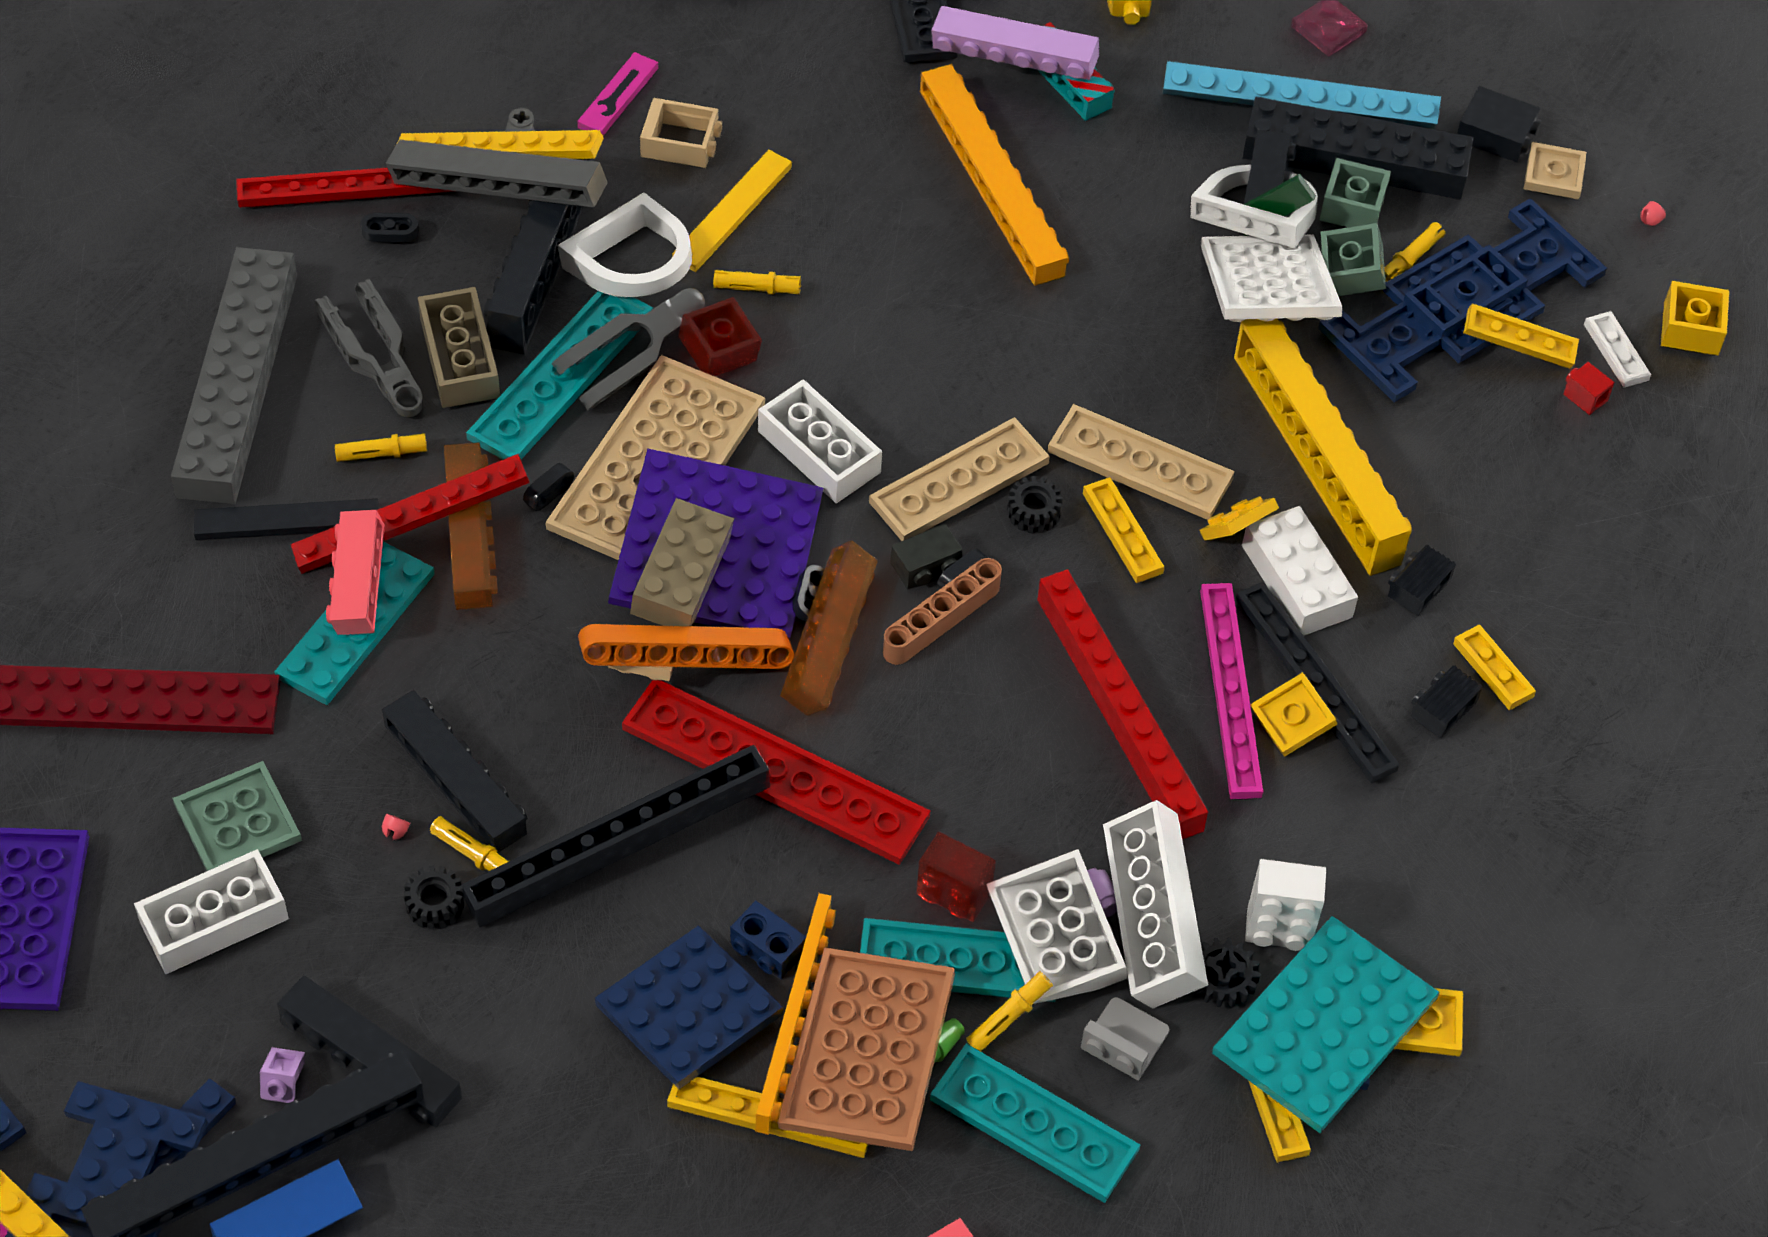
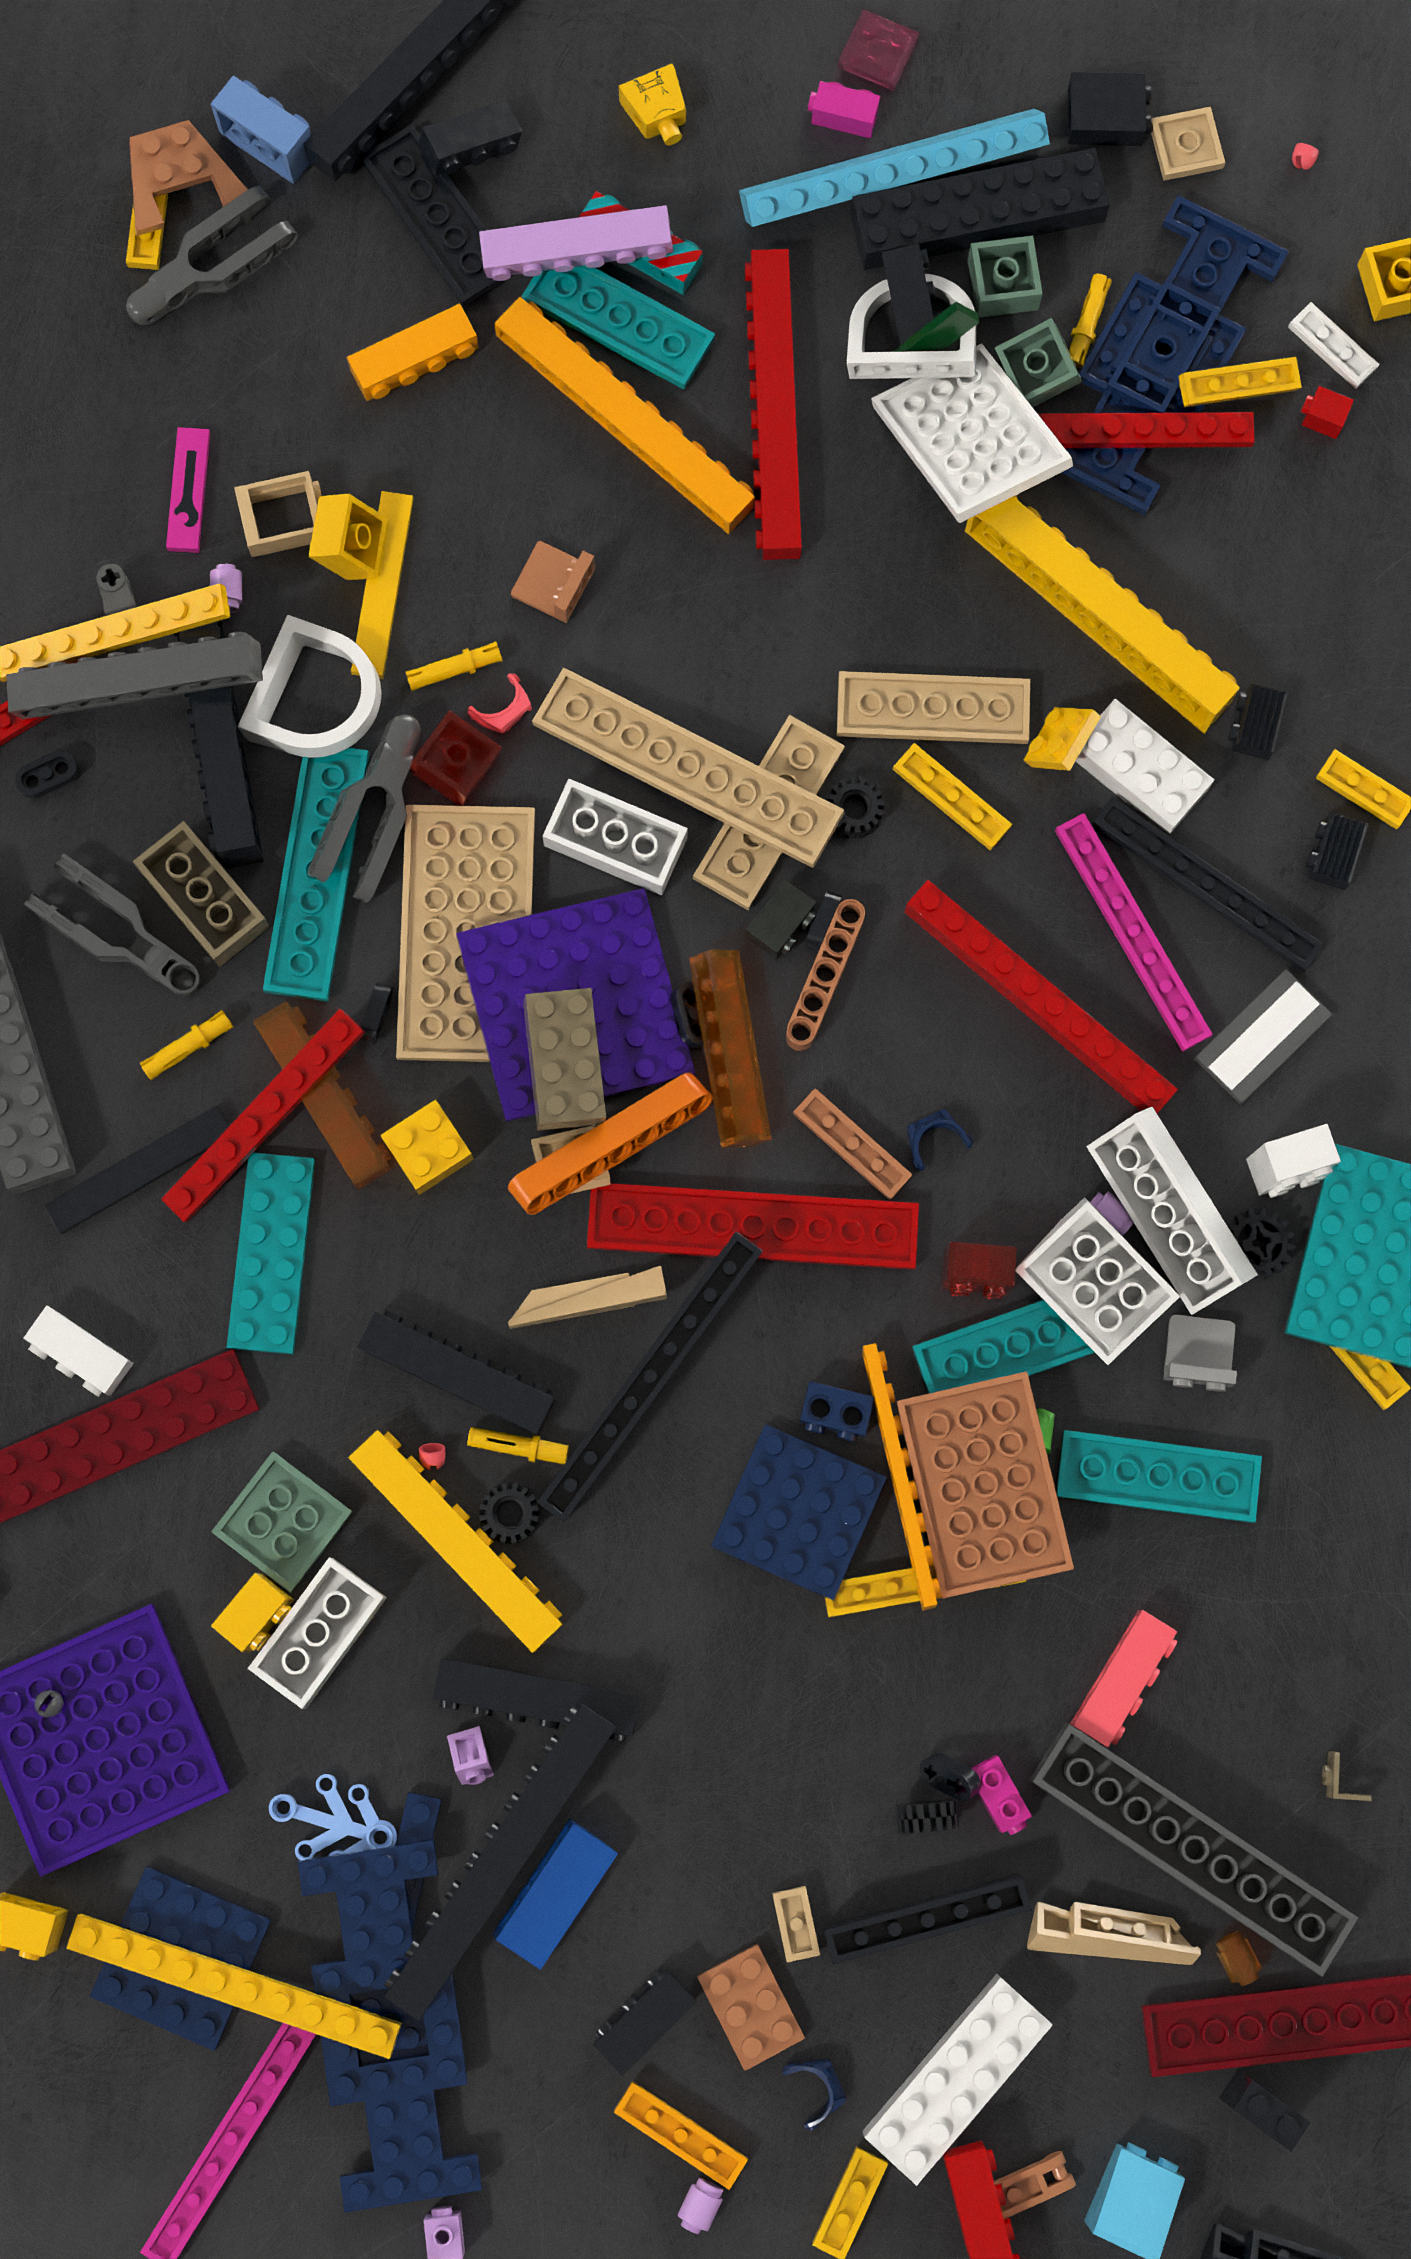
camera: 25 degrees left, 25 degrees up
coral brick [326,510,385,635] -> none
yellow pin [966,971,1053,1052] -> none
yellow plate [1250,672,1337,757] -> none
none -> white brick [24,1305,134,1397]
none -> lavender brick [210,564,242,613]
none -> yellow brick [211,1573,294,1652]
none -> light blue plant [269,1774,398,1860]
none -> yellow brick [308,494,388,580]
none -> light orange brick [347,303,479,401]
none -> yellow brick [348,1430,563,1653]
none -> yellow brick [380,1099,474,1195]
none -> coral helmet [467,673,532,733]
none -> tan wedge [508,1266,667,1329]
none -> nougat bracket [511,541,595,623]
none -> teal plate [522,265,715,390]
none -> tan plate [532,667,844,868]
none -> red brick [745,249,802,560]
none -> nougat plate [793,1088,912,1200]
none -> dark pink brick [808,81,880,139]
none -> dark blue helmet [907,1109,974,1171]
none -> red plate [1038,412,1255,448]
none -> tile [1194,969,1332,1104]

